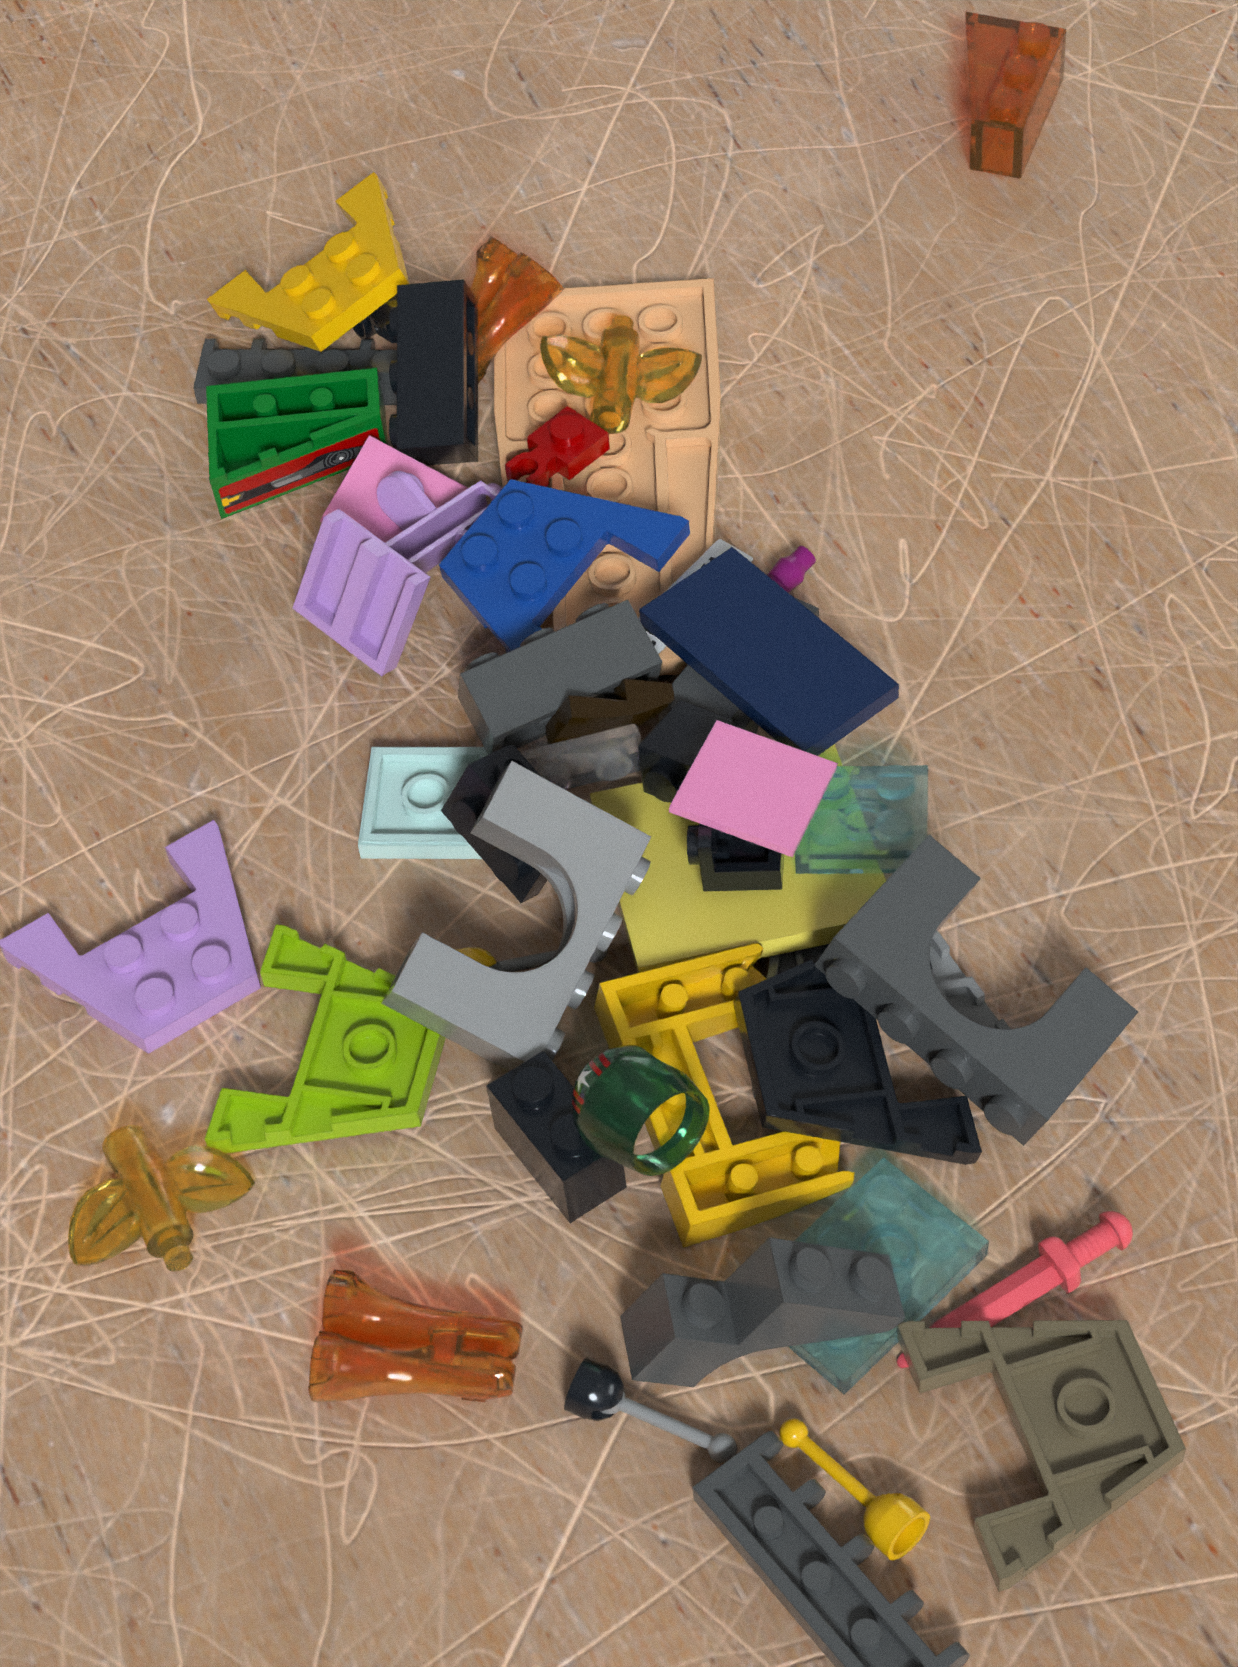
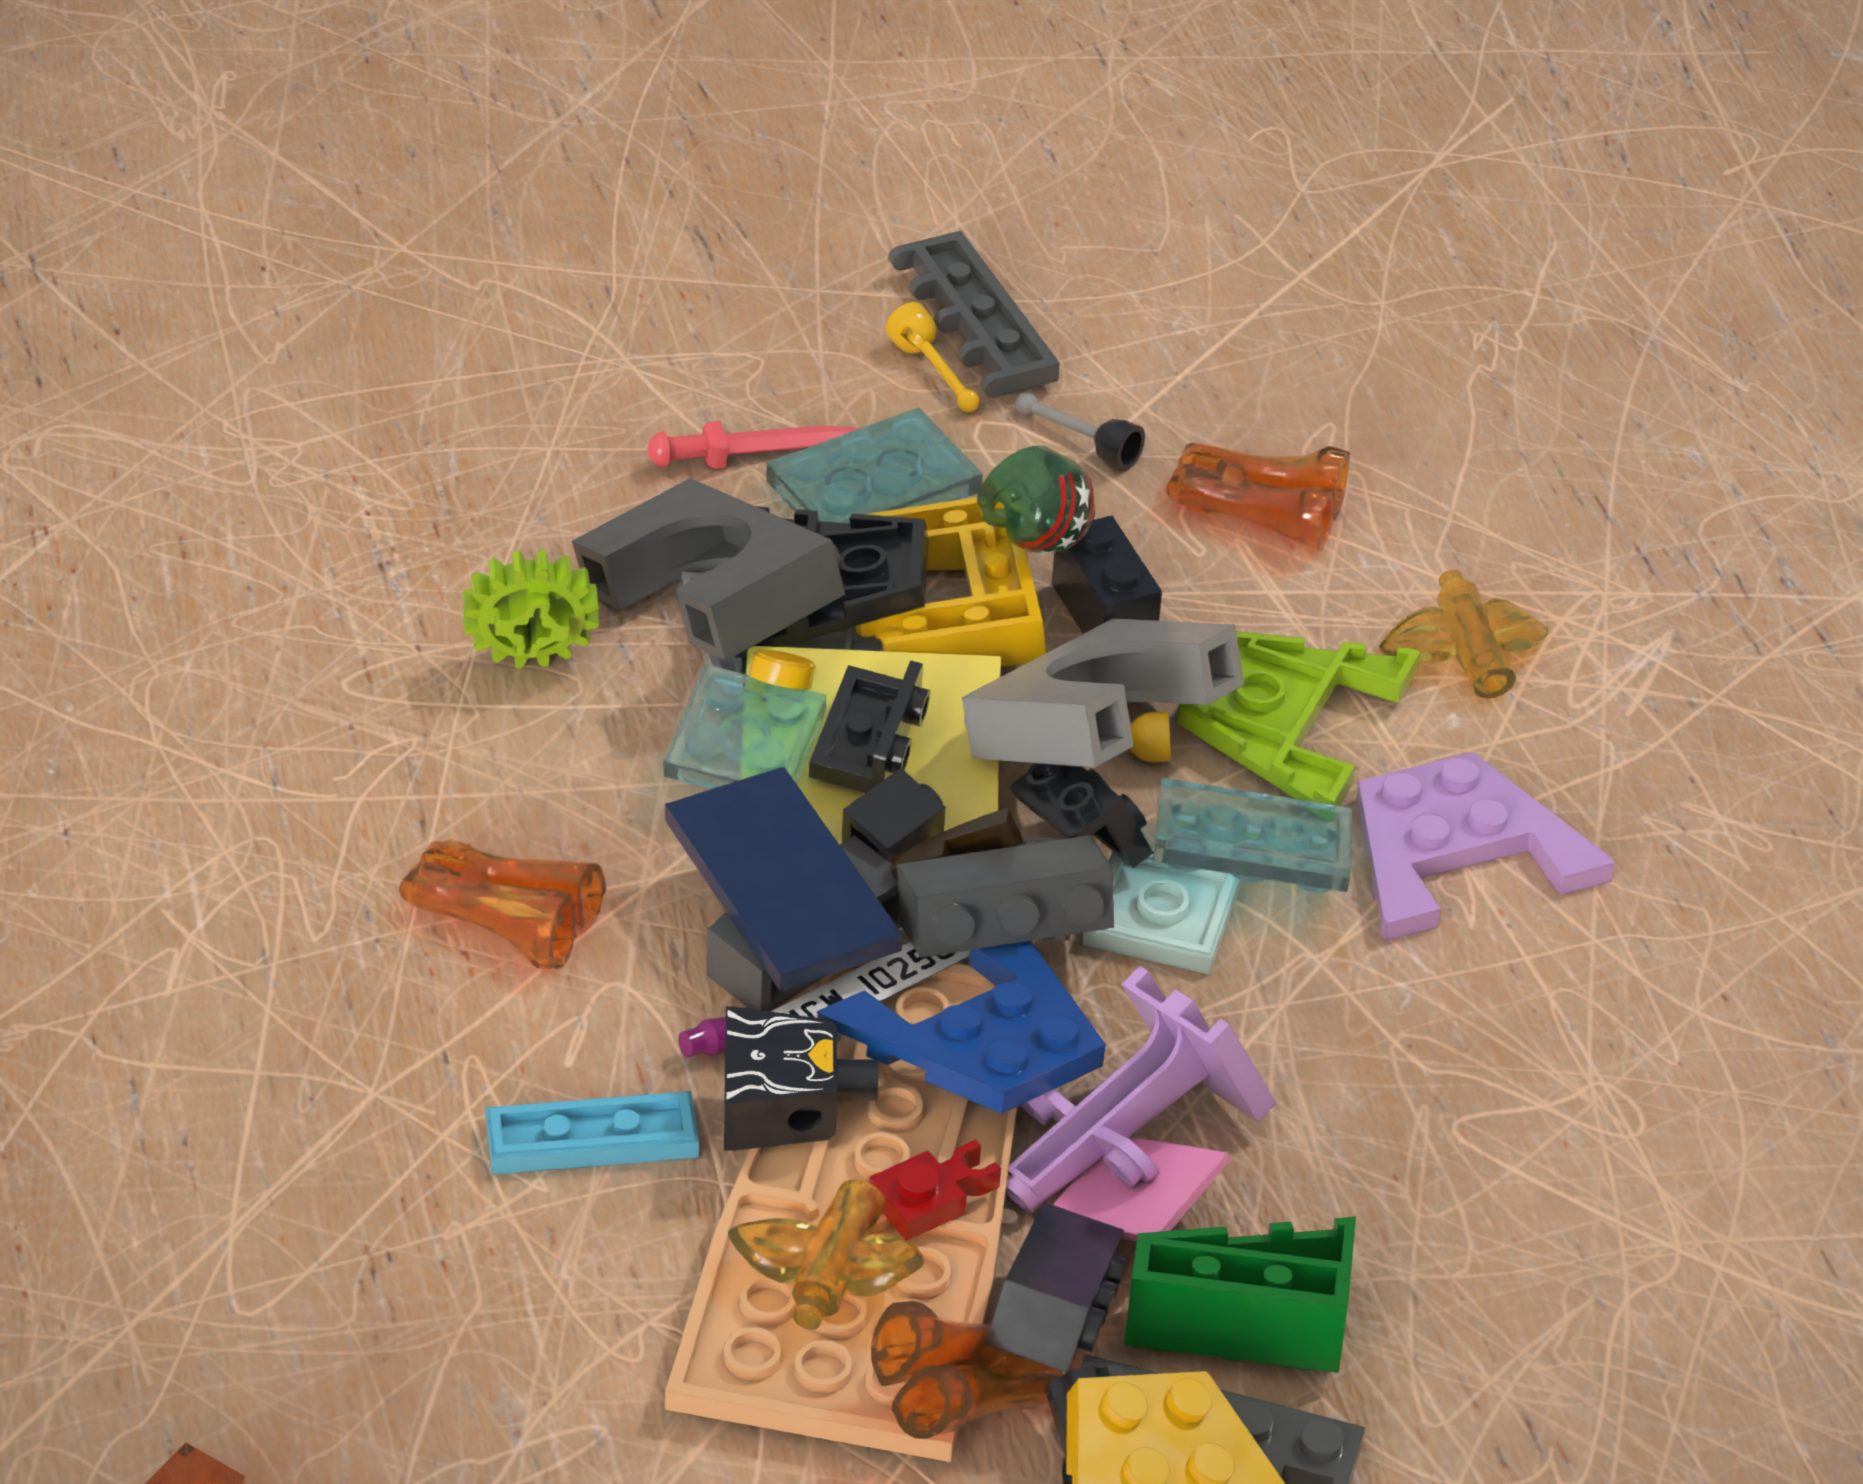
camera: 175 degrees left, 10 degrees down
dark grey arch [620,1237,905,1387] -> none
bright pink piece [669,720,838,857] -> none
dark tan wing [897,1320,1186,1592] -> none
none -> clear orange piece [399,839,606,969]
none -> lime gear [462,549,599,668]
none -> medium azure tile [485,1091,699,1175]
none -> black torso [724,1006,878,1151]
none -> yellow tile [749,649,816,690]
none -> clear light blue plate [1152,777,1352,893]

